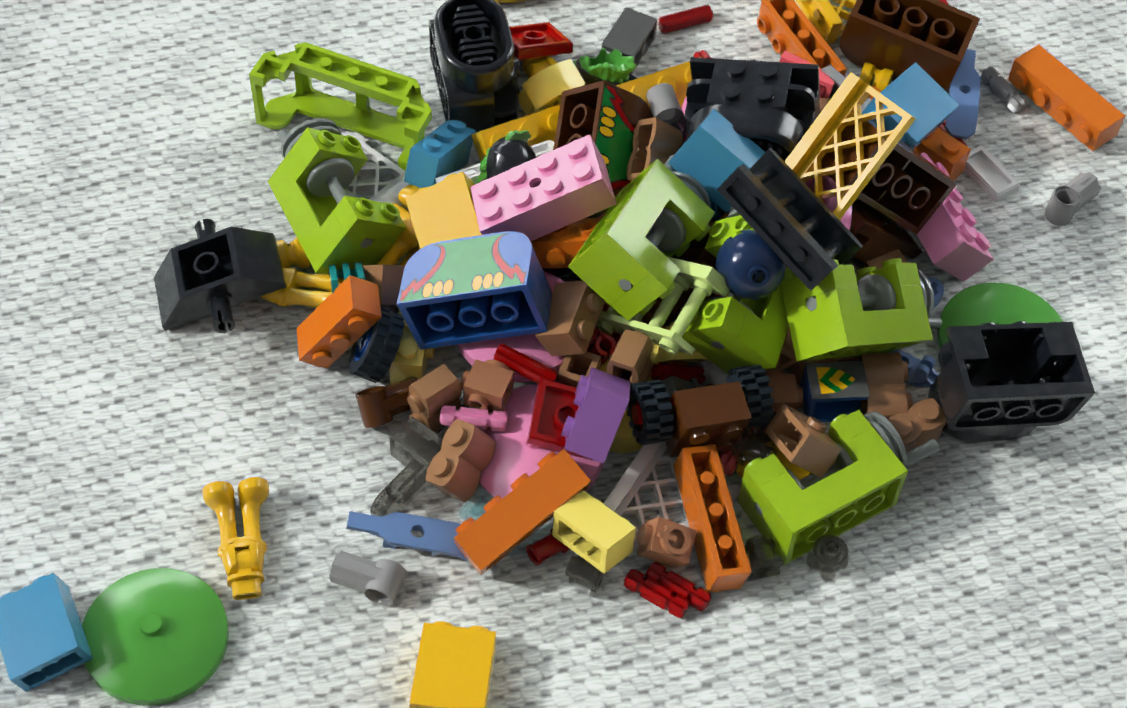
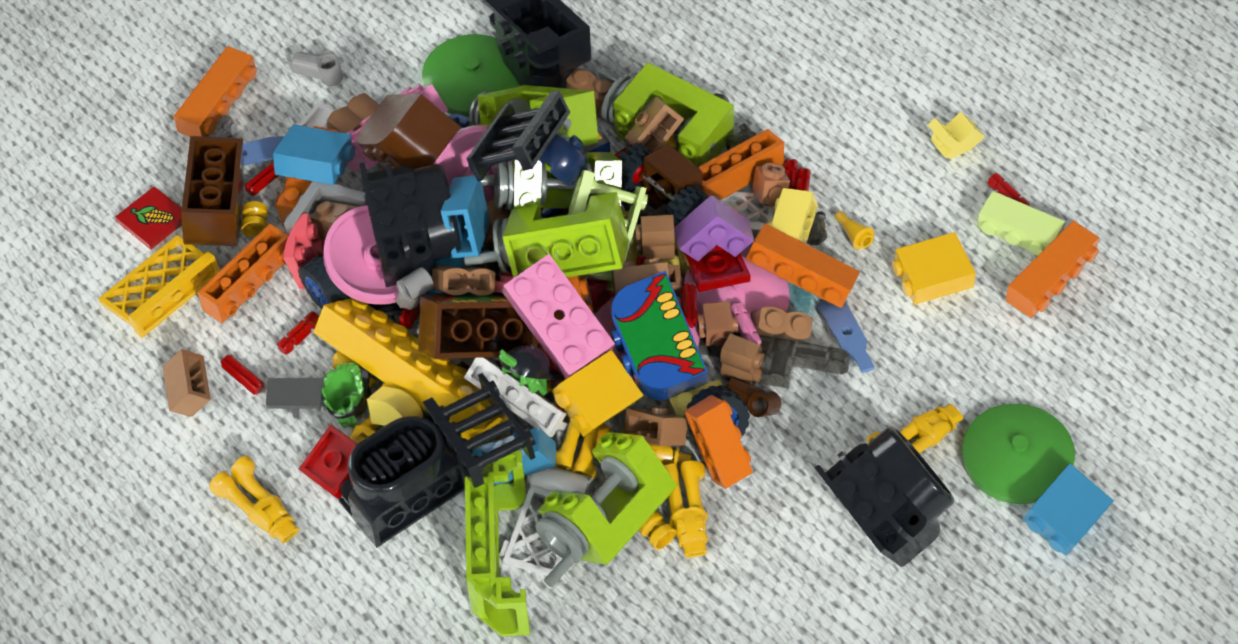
camera: 110 degrees left, 0 degrees up
black slope [154,219,287,333] -> none
teal tile [329,262,365,293] -> none
light grey piece [329,551,407,606] -> none
yellow fence [785,72,915,220] -> none
none -> medium nougat brick [327,93,380,133]
none -> black fence [422,373,536,488]
none -> black brick [815,426,954,567]
none -> yellow cone [834,211,875,250]

